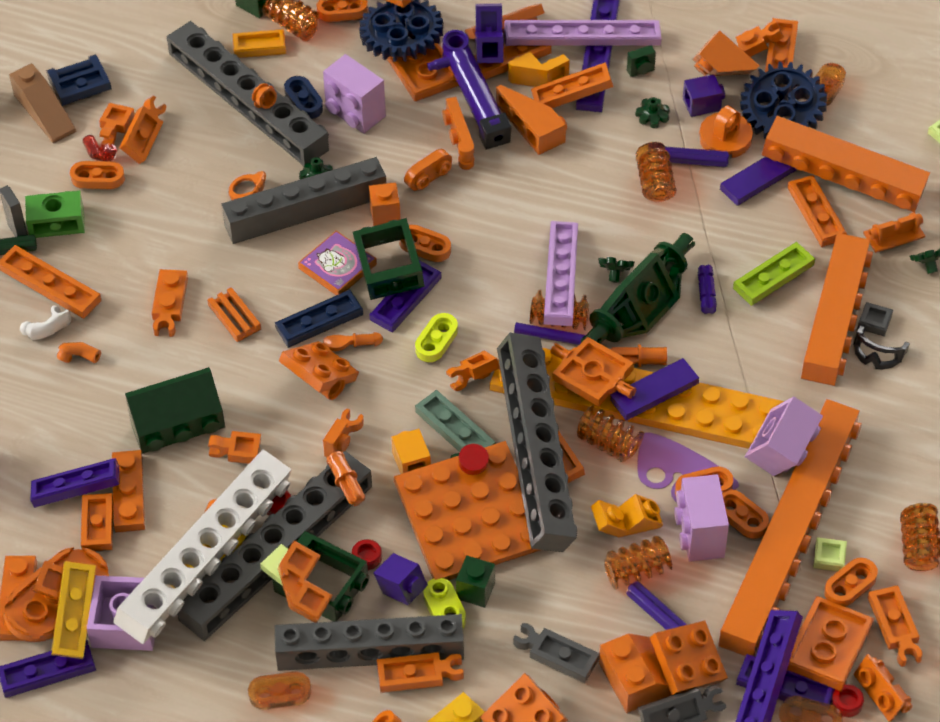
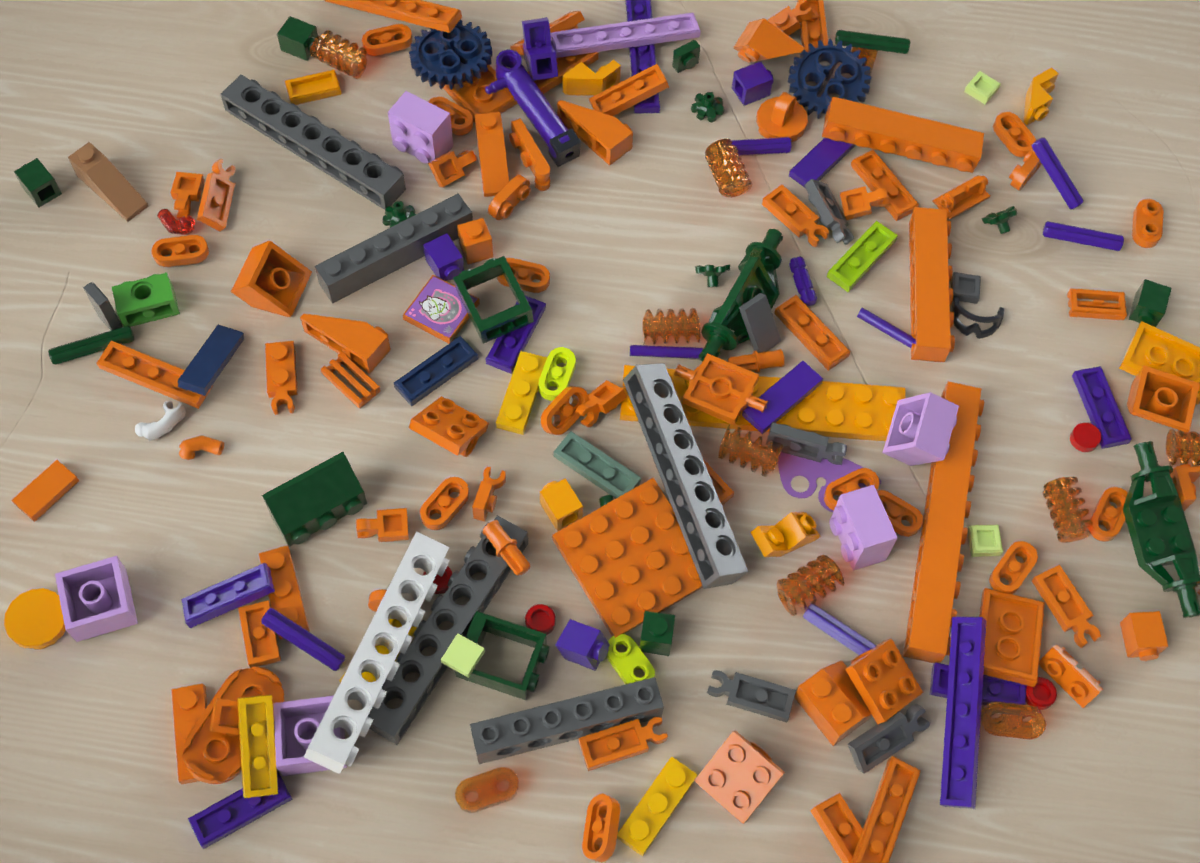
camera: 15 degrees left, 10 degrees up
dark blue plate [46,54,112,106] -> none
orange piece [228,171,266,200] -> none
orange plate [252,83,277,109] -> none
orange tile [278,540,333,623] -> none
dark blue plate [284,76,323,119] -> none
orange piece [323,332,383,352] -> none
red tile [458,444,489,475] -> none
lavender tile [544,221,578,326] -> none
none -> dark blue tile [178,324,244,396]
none -> orange slope [231,240,312,317]
none -> dark purple axle [261,608,346,671]
none -> orange slope [300,314,391,374]
none -> orange plate [420,477,469,530]
none -> dark purple brick [423,233,464,281]
none -> orange plate [428,97,473,135]
none -> orange plate [428,150,477,187]
none -> orange slope [474,112,509,197]
none -> yellow plate [496,351,547,435]
none -> orange plate [541,386,589,435]
none -> dark grey tile [739,293,781,353]
none -> orange plate [762,184,829,247]
none -> dark grey plate [765,422,847,465]
none -> orange tile [774,295,851,371]
none -> dark grey plate [804,179,854,245]
none -> dark green axle [835,30,910,54]
none -> orange plate [840,186,889,220]
none -> dark purple bar [857,307,916,348]

